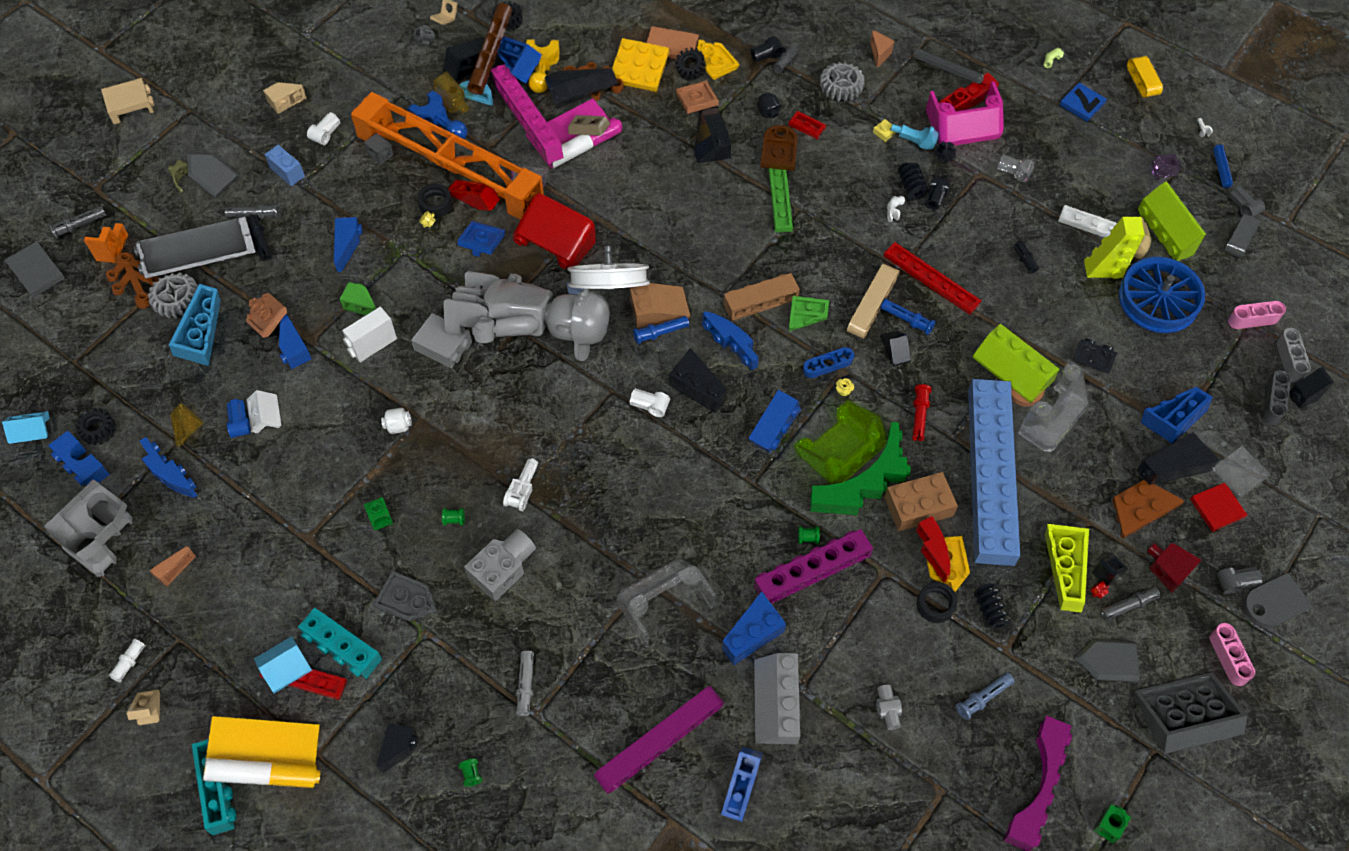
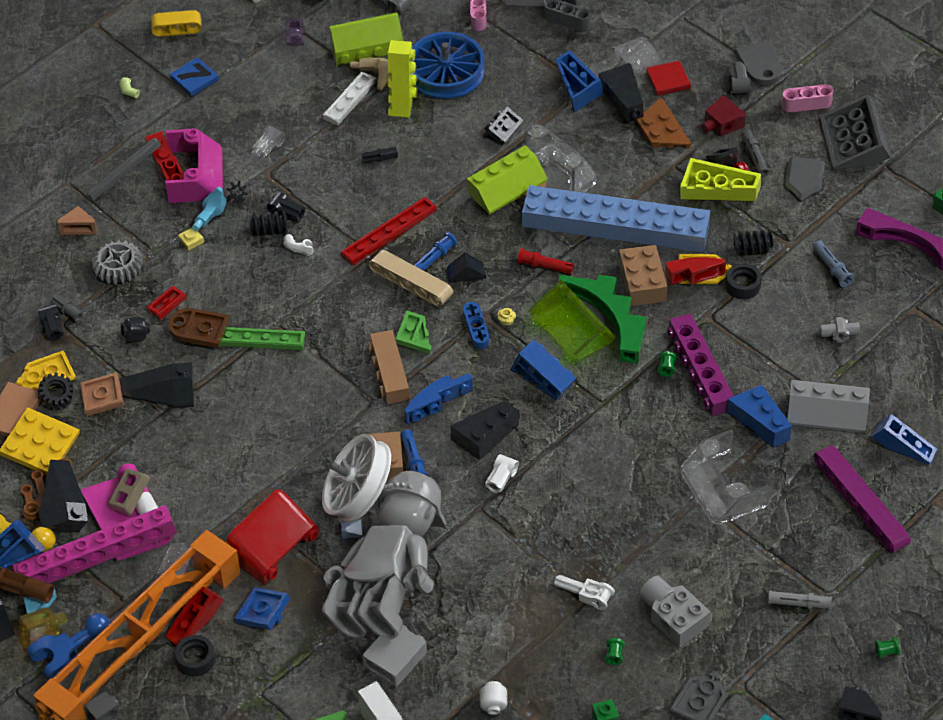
camera: 80 degrees left, 10 degrees down
light yellow plate [419,211,435,228] -> none

